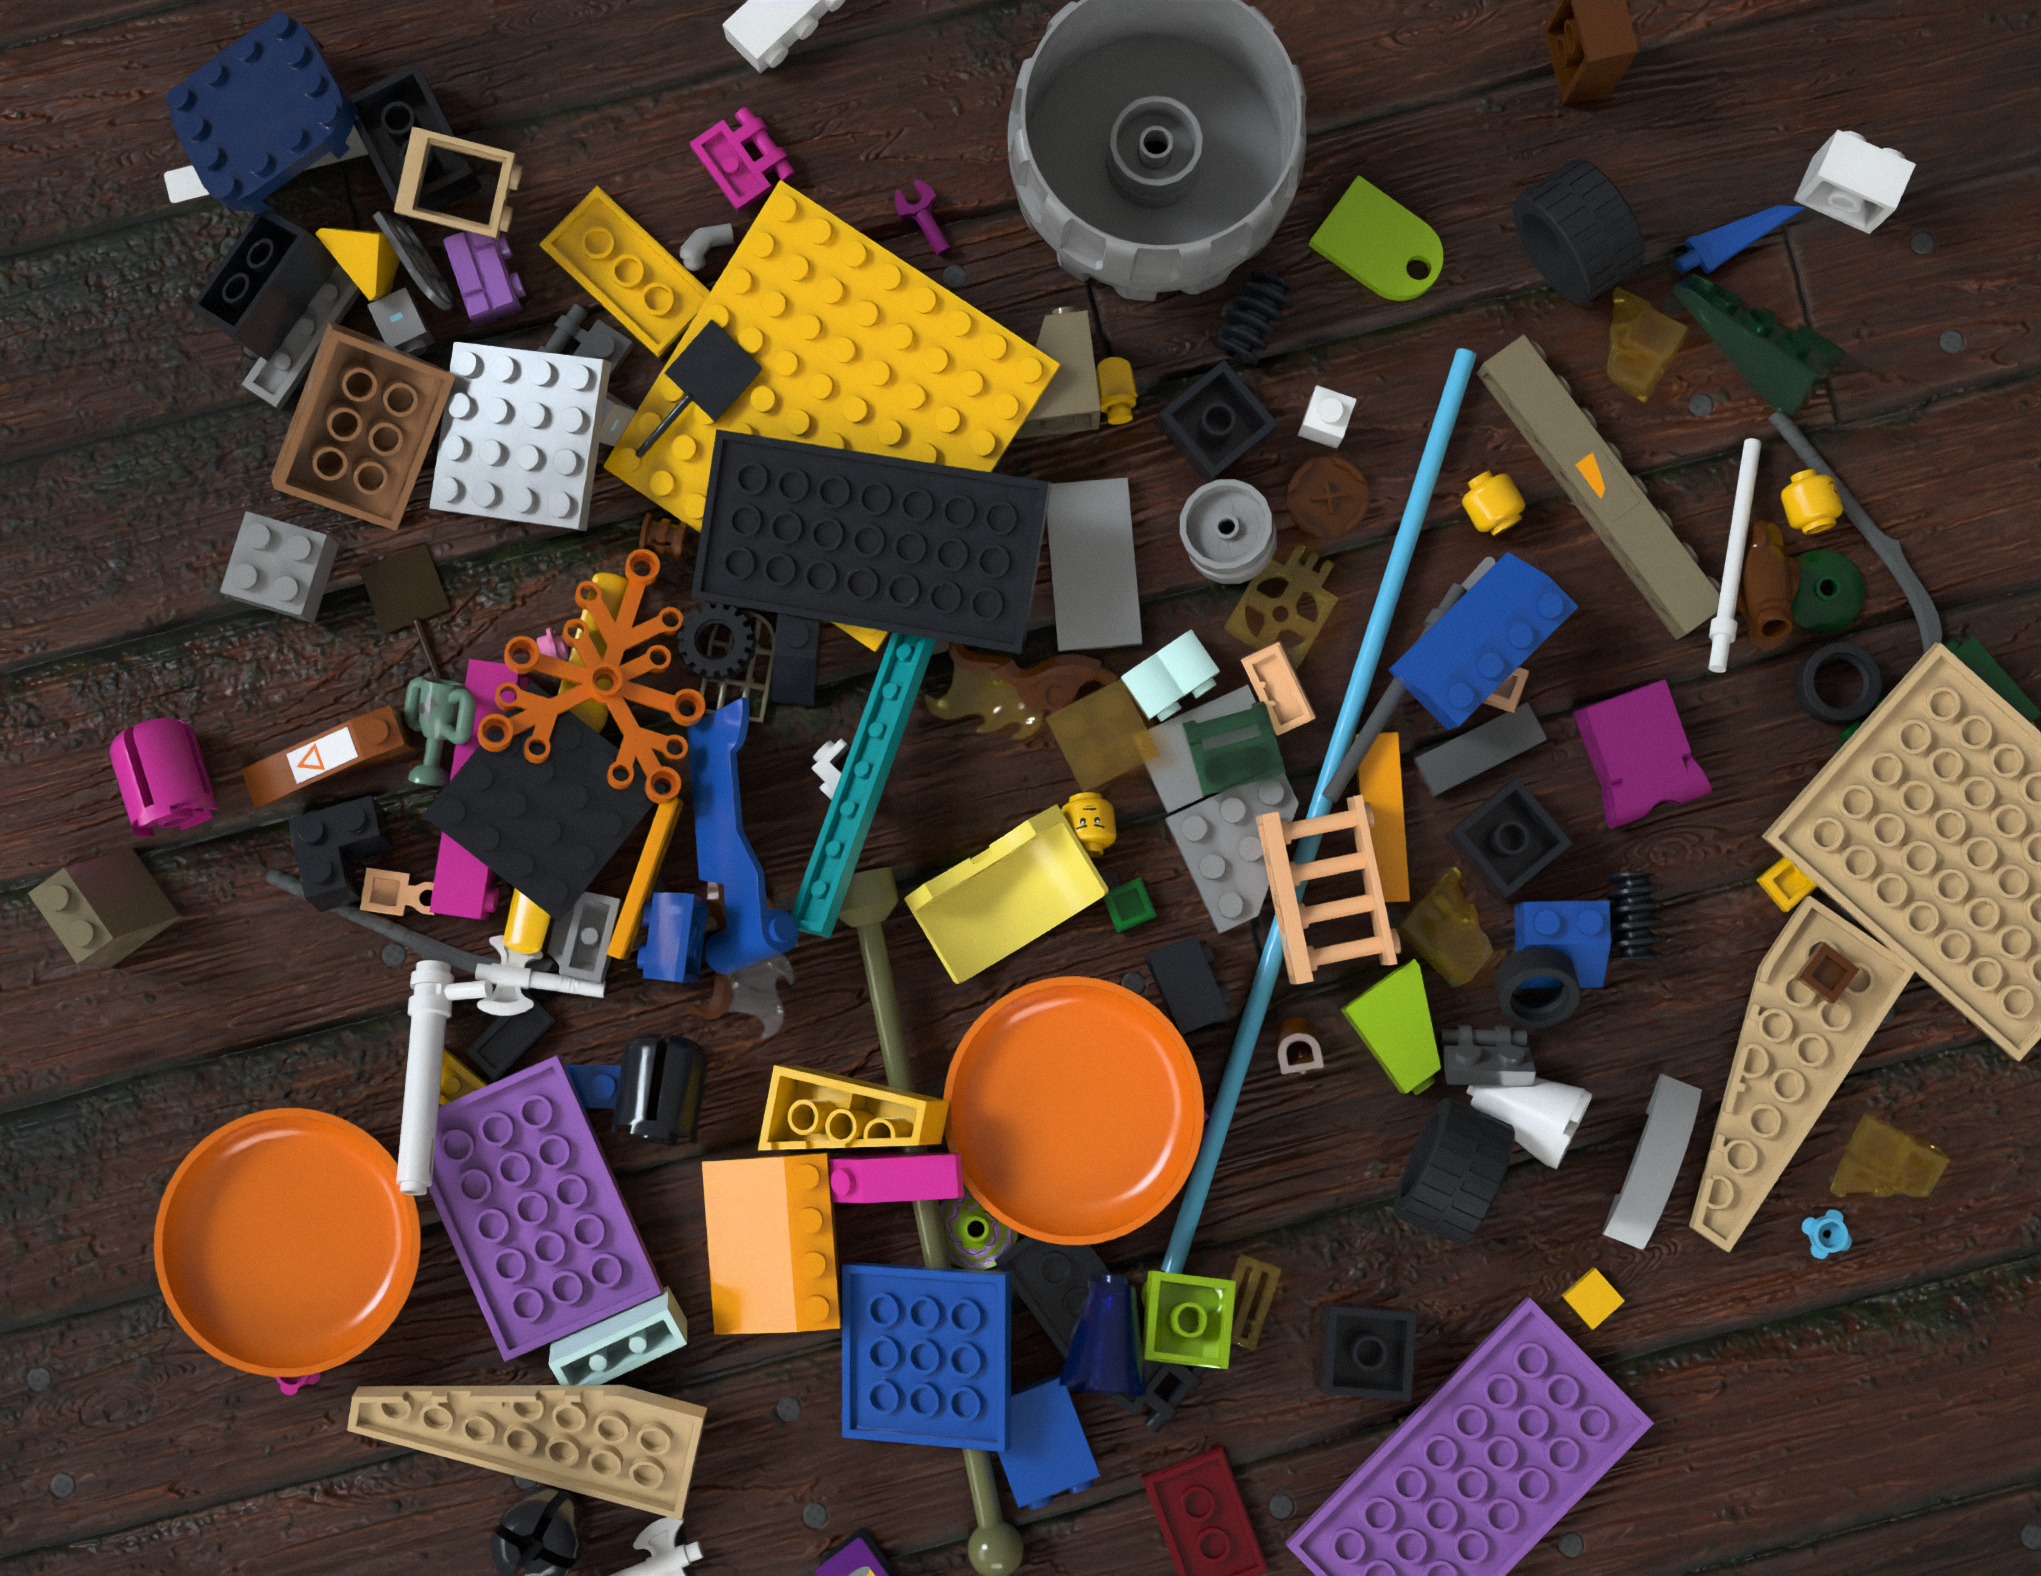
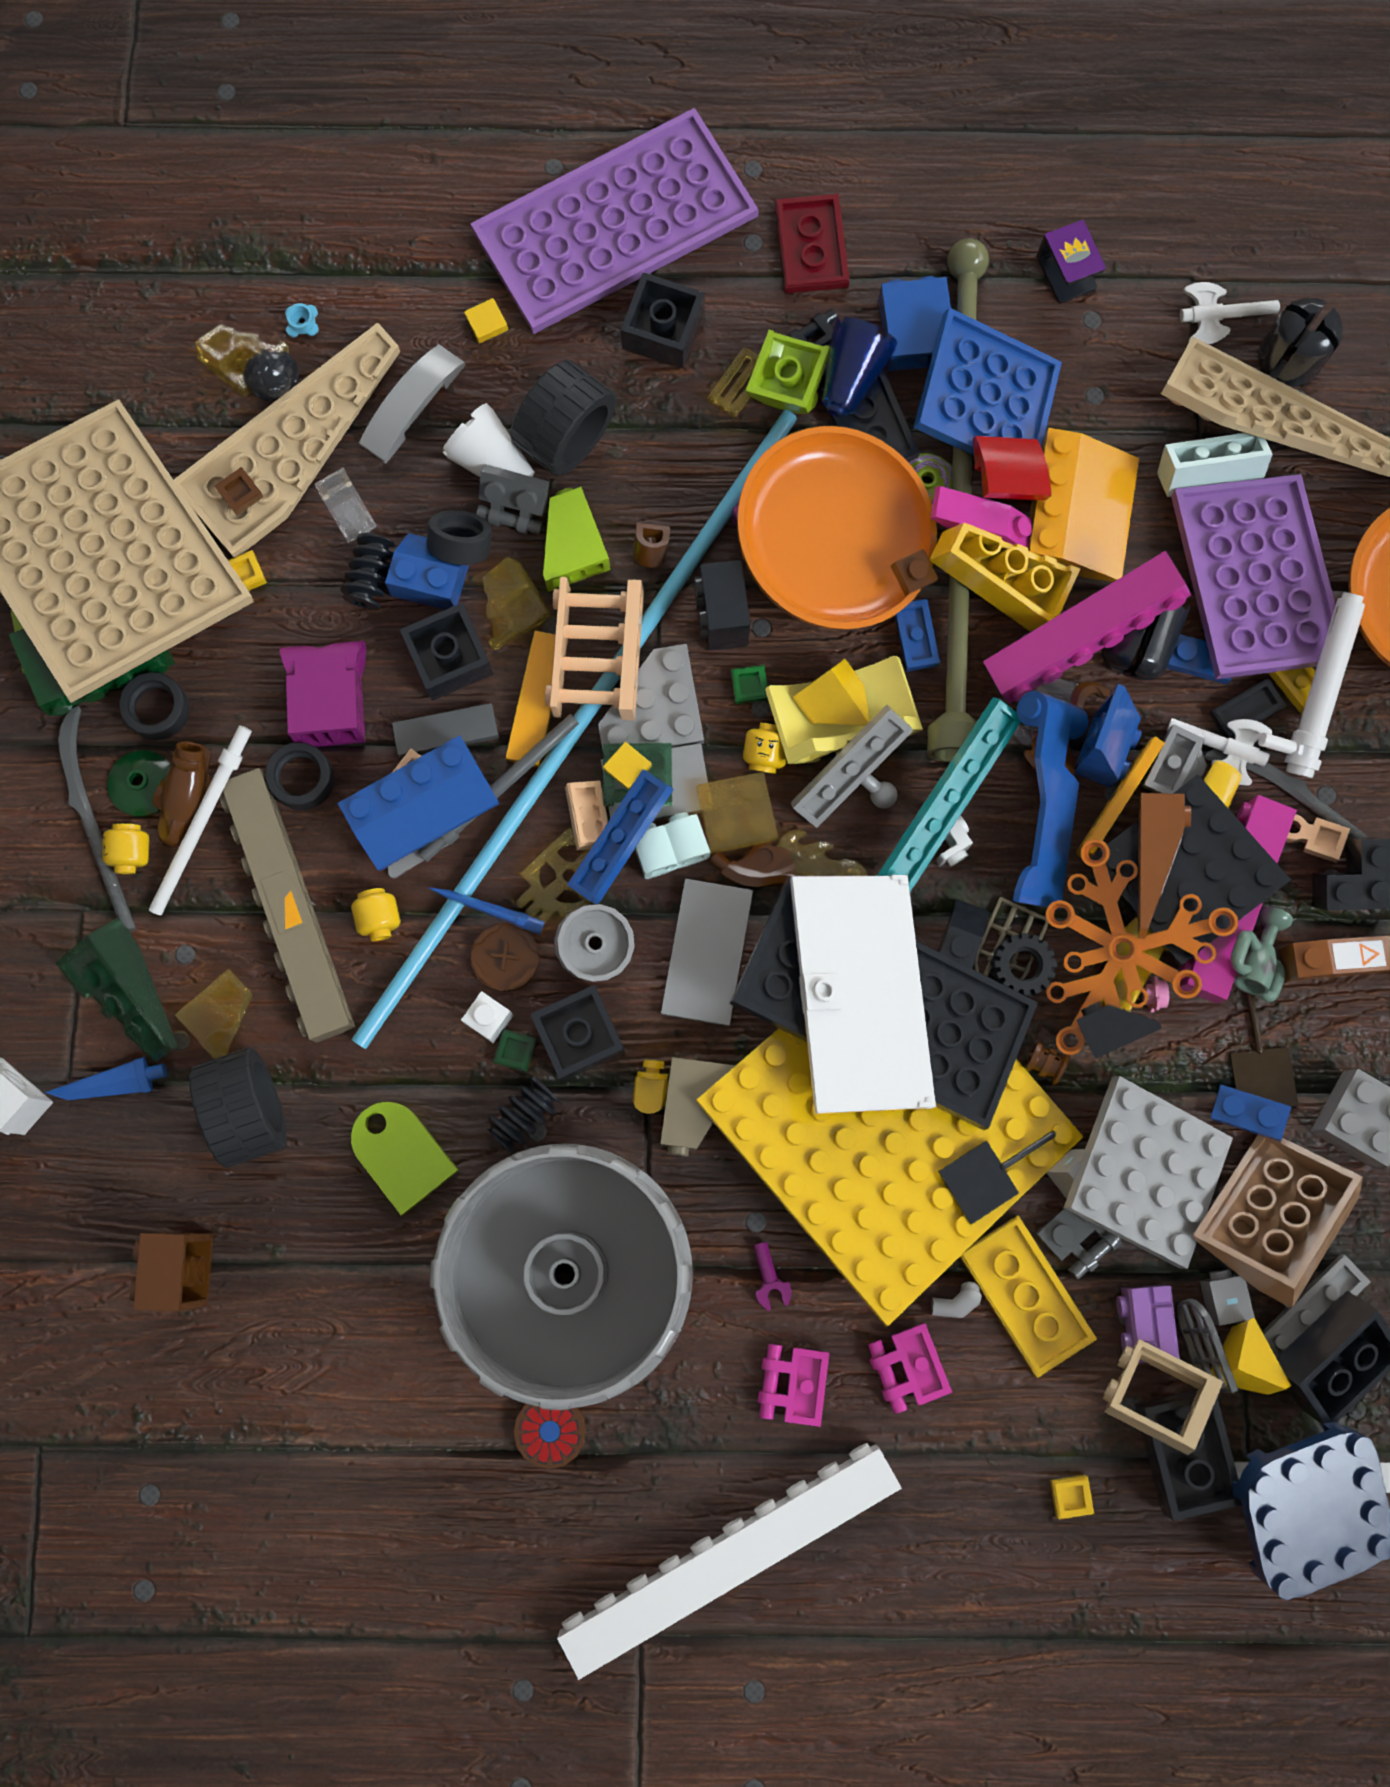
camera: 165 degrees left, 5 degrees down
none -> black hair [243,349,299,401]
none -> black tyre [265,742,334,810]
none -> clear slope [315,468,377,543]
none -> blue bar [428,887,545,934]
none -> dark green tile [493,1029,537,1073]
none -> blue plate [567,769,674,904]
none -> yellow tile [603,741,652,791]
none -> dark pink plate [757,1344,829,1427]
none -> light grey plate [790,705,913,828]
none -> white door [790,875,936,1114]
none -> yellow slope [792,659,870,726]
none -> reddish brown plate [890,549,939,596]
none -> blue plate [894,599,940,672]
none -> red slope [973,436,1052,501]
none -> dark pink brick [983,551,1191,704]
none -> yellow tile [1050,1475,1094,1519]
none -> black slope [1076,1001,1162,1059]
none -> dark orange slope [1138,793,1191,939]
none -> blue plate [1210,1085,1291,1142]

